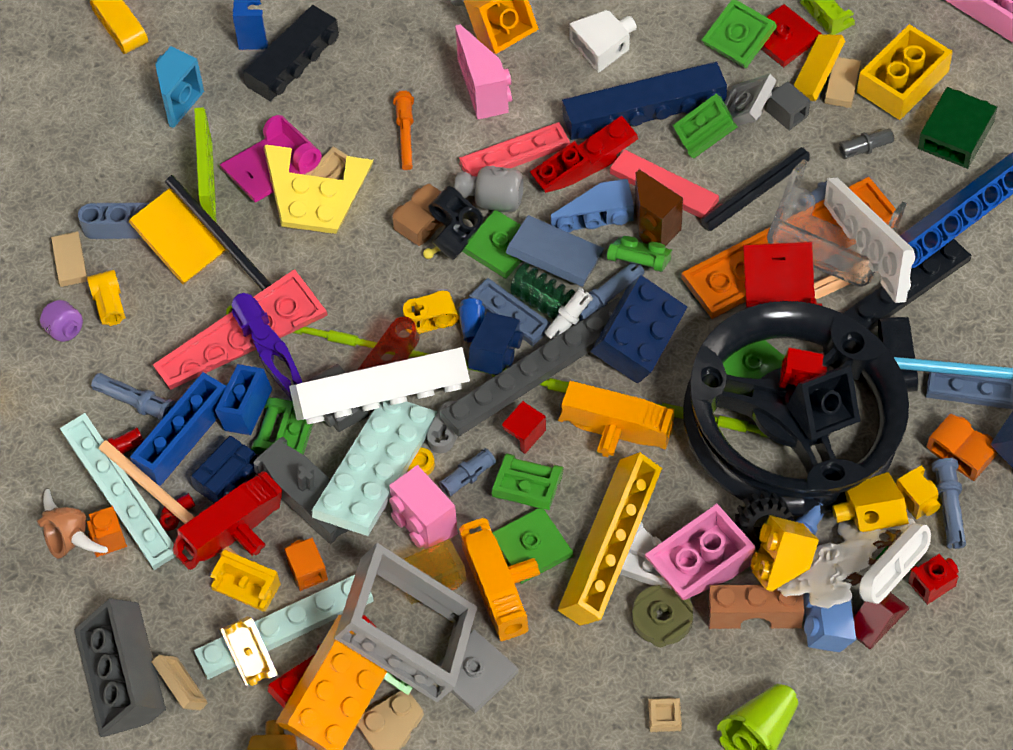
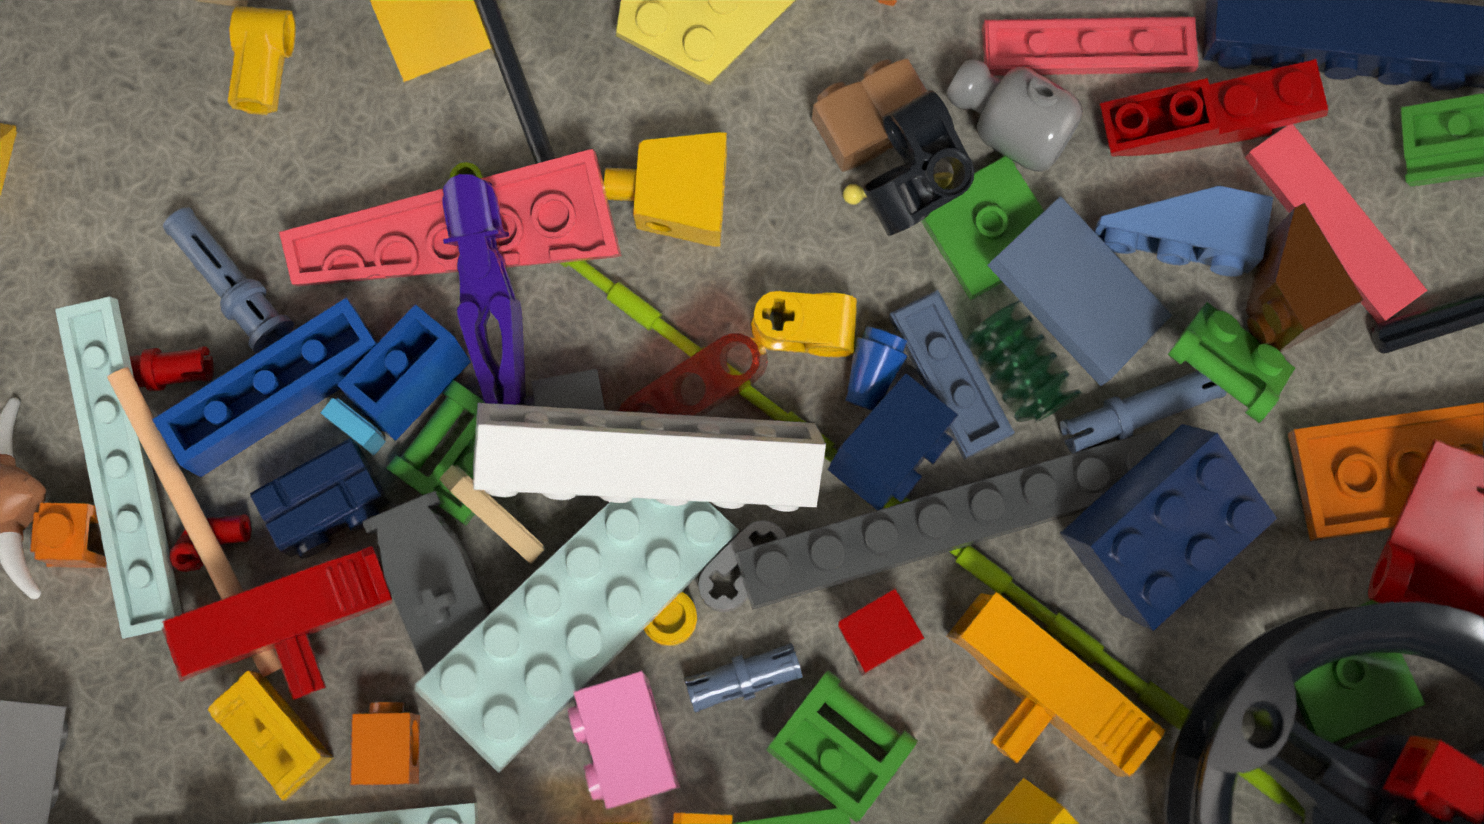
camera: 20 degrees right, 20 degrees up
medium lavender head [40,300,83,342] -> none
white pin [544,287,593,339] -> none
none -> medium azure tile [320,398,386,456]
none -> tan tile [439,465,544,564]
none -> yellow torso [604,132,727,247]

